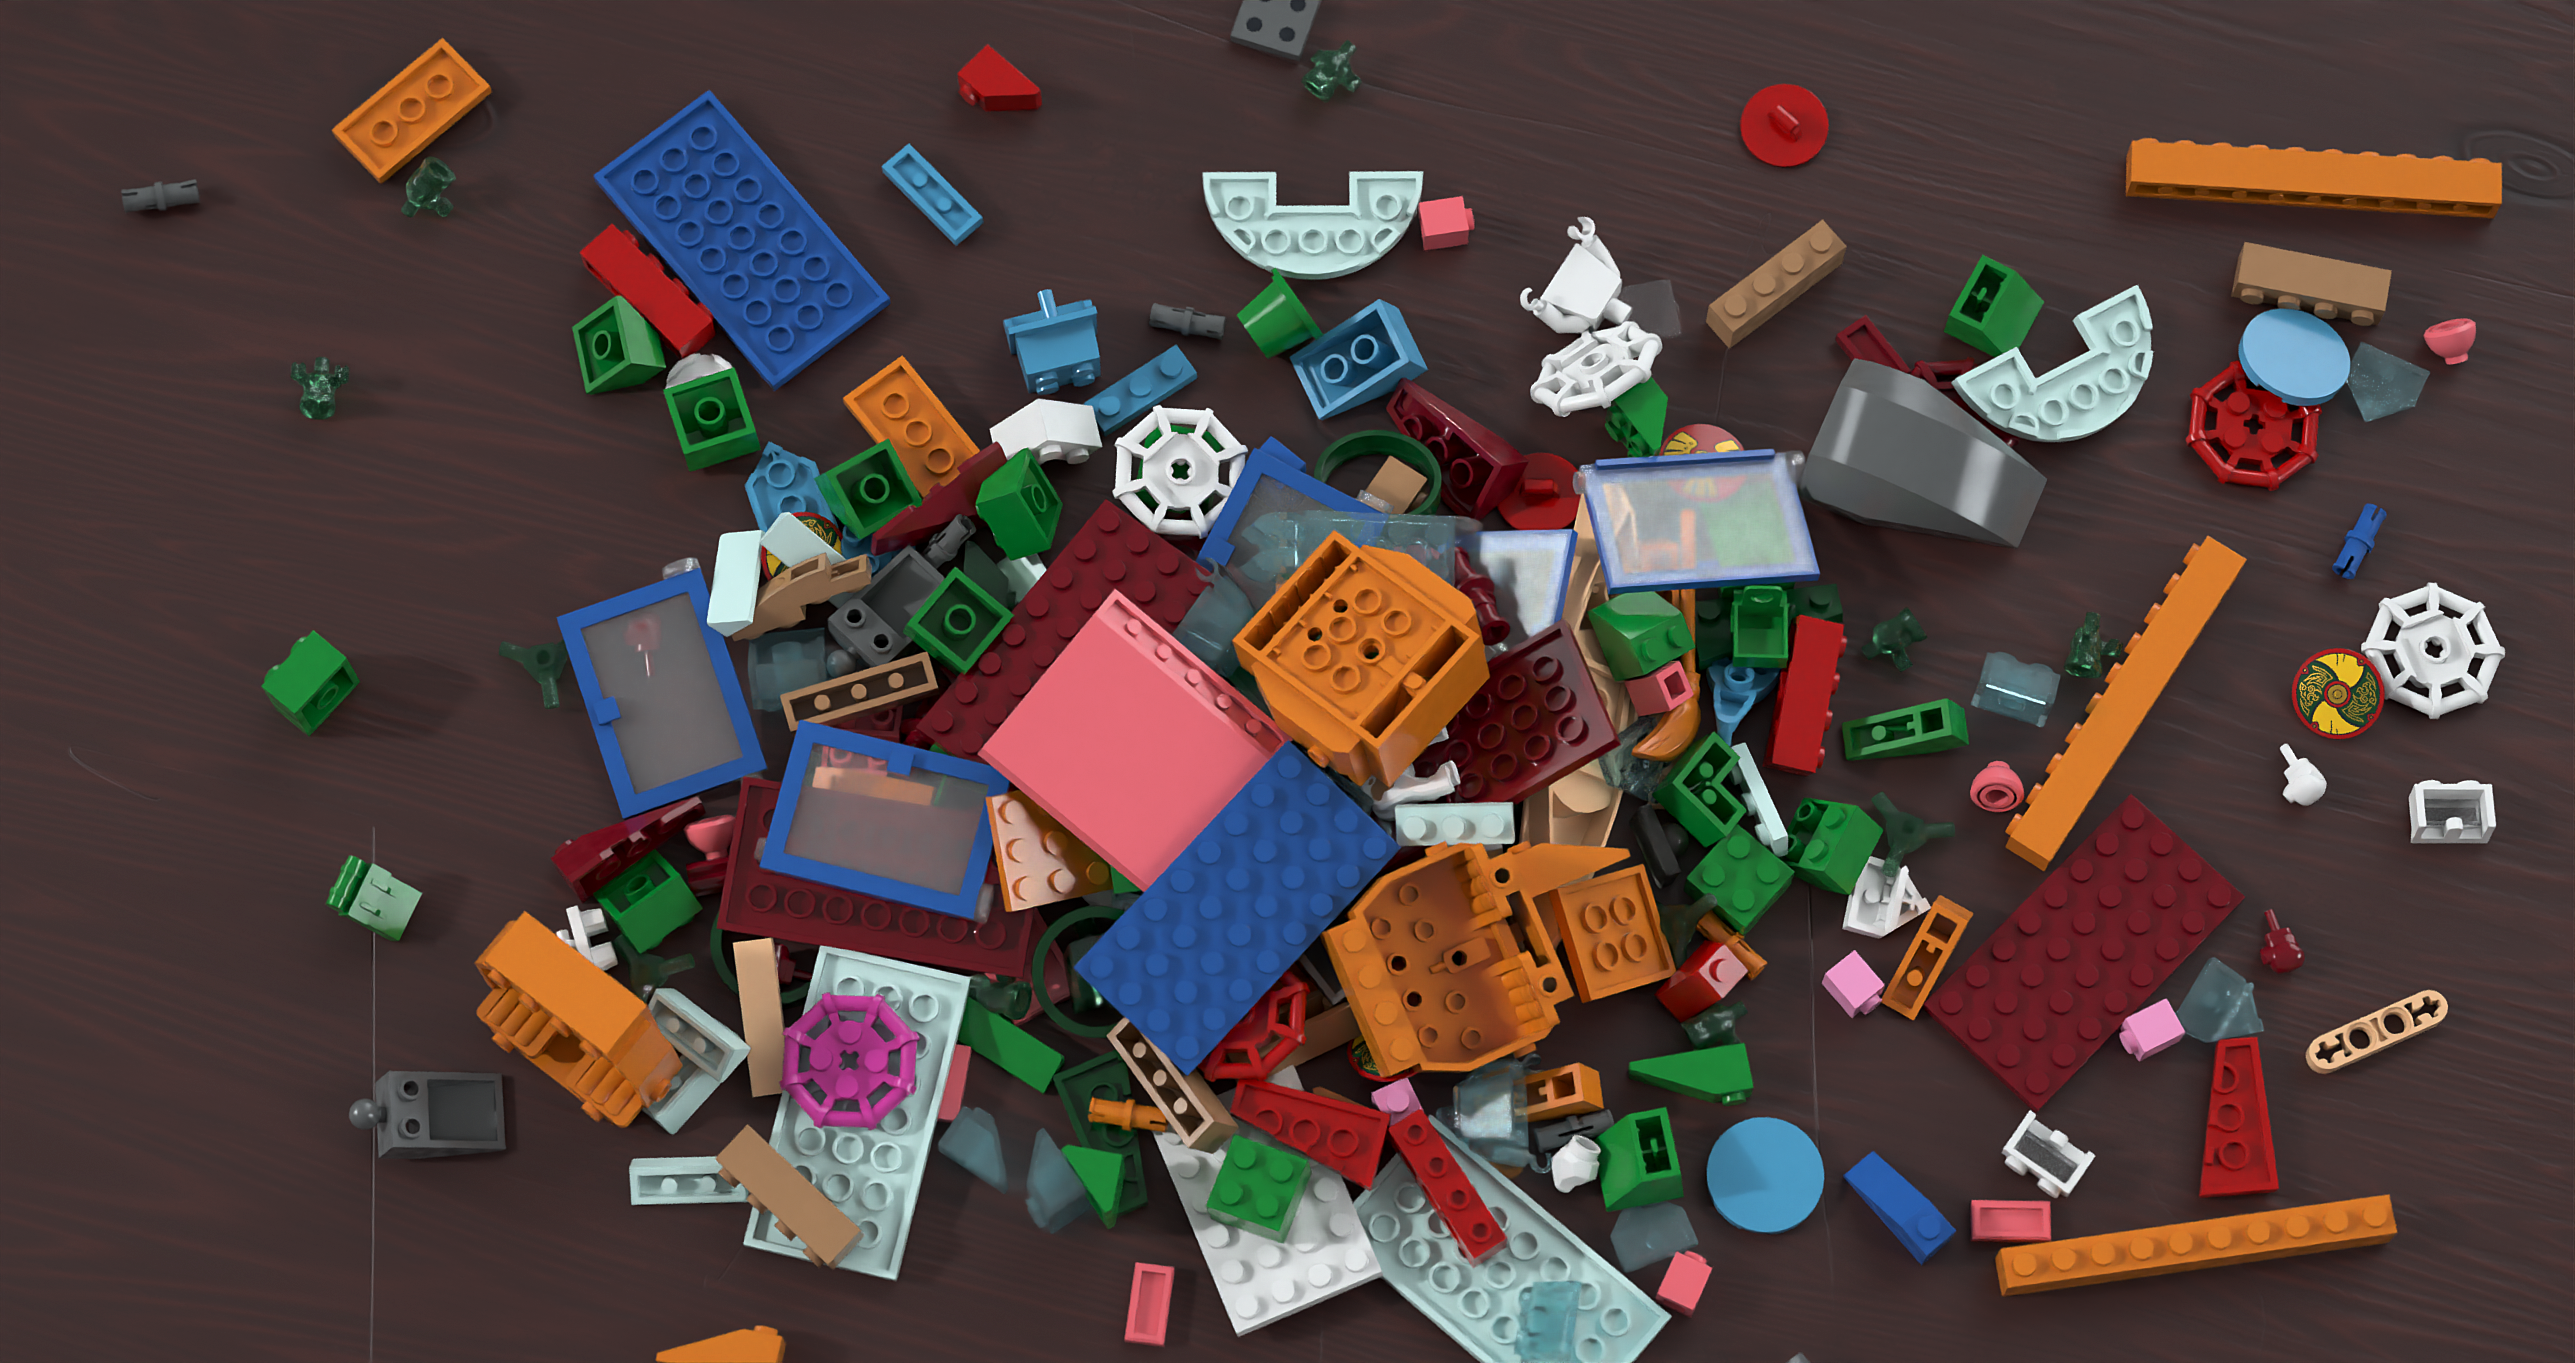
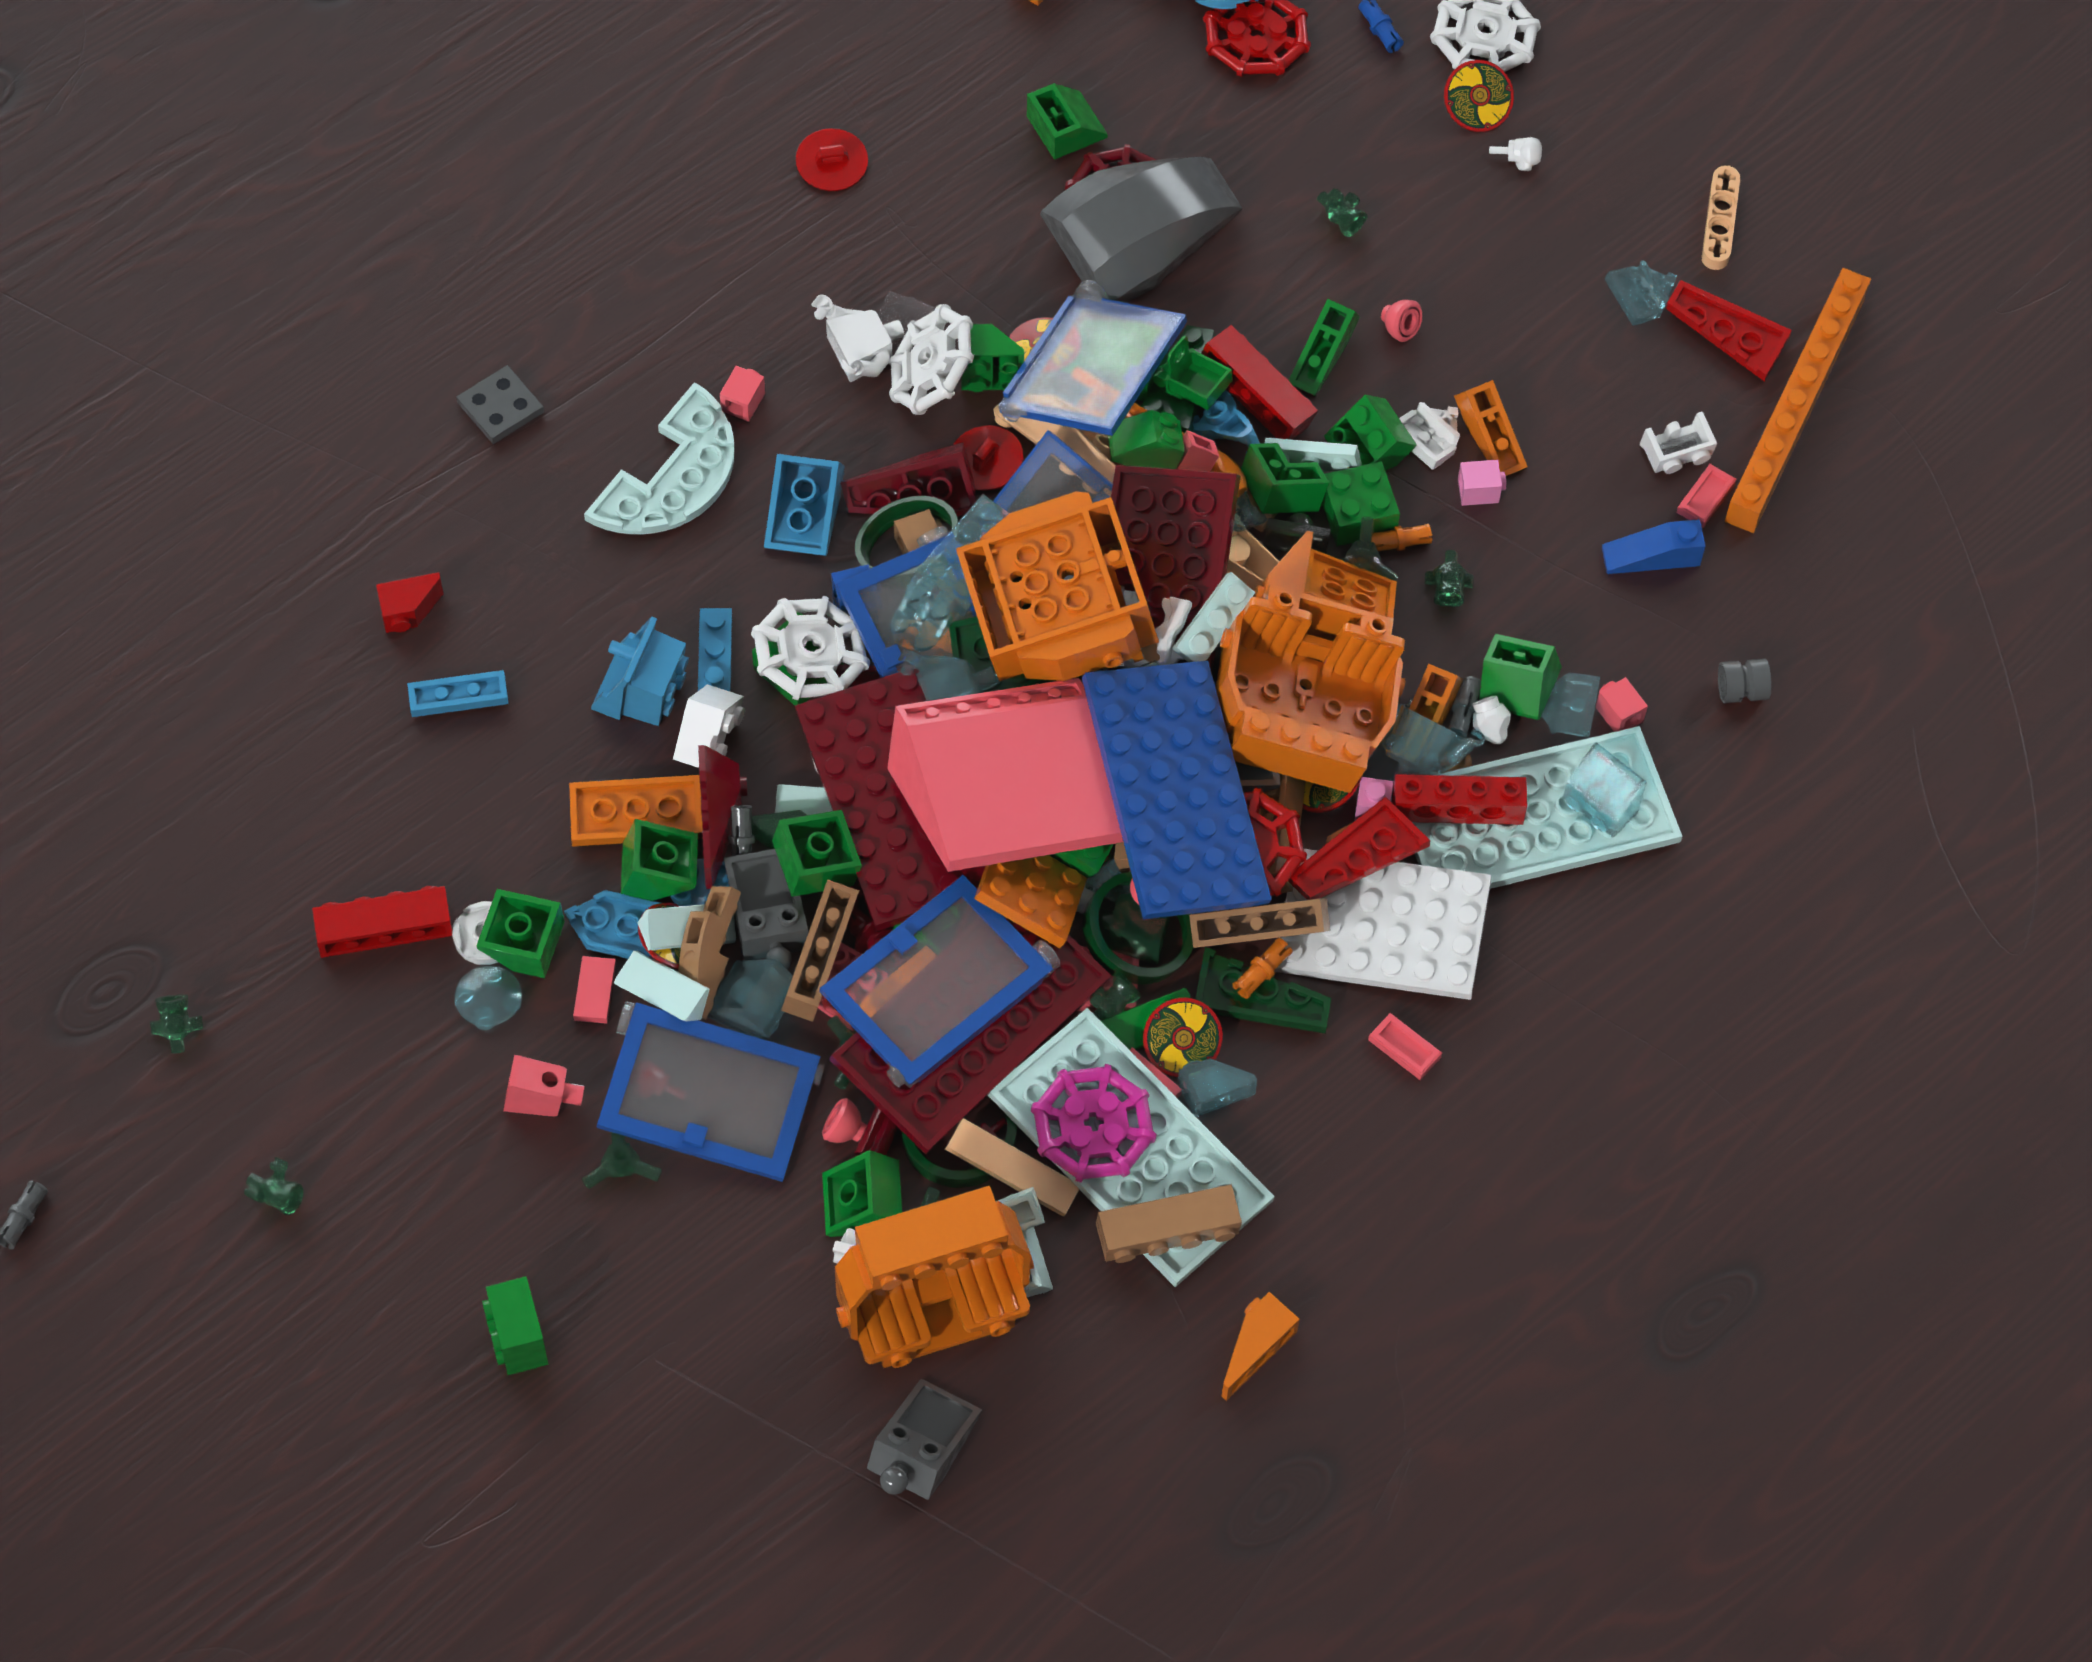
camera: 60 degrees left, 10 degrees down
piece [325,855,422,941] -> none
orange plate [332,38,492,184] -> none
dark red wedge [550,797,706,904] -> none
green slope [572,296,666,395] -> none
blue plate [593,90,891,391] -> none
light aqua slope [629,1156,749,1205] -> none
green slope [976,447,1063,561] -> none
clear light blue slope [1025,1128,1091,1234] -> none
green slope [1061,1145,1126,1230] -> none
dark grey pin [1149,303,1226,340] -> none
green brick [1206,1134,1312,1245] -> none
green container [1237,267,1324,359] -> none
clear green piece [1301,40,1362,103] -> none
green slope [1628,1043,1754,1106] -> none
red slope [1654,940,1748,1023] -> none
medium nougat brick [1706,220,1847,349] -> none
dark azure tile [1706,1117,1824,1235] -> none
dark red tile [1835,315,1911,374] -> none
clear green piece [1861,606,1928,673] -> none
clear green piece [1871,791,1955,877] -> none
dark red plate [1922,794,2245,1113] -> none
light aqua plate [1952,285,2153,442] -> none
clear light blue slope [1970,652,2061,728] -> none
orange brick [2005,536,2247,872] -> none
bright pink brick [2119,999,2185,1061] -> none
dark red piece [2260,909,2305,974] -> none
white window [2409,780,2496,843] -> none
none -> clear light blue dish [454,966,522,1030]
none -> coral torso [503,1055,584,1117]
none -> coral tile [573,956,616,1024]
none -> shield [1143,997,1223,1077]

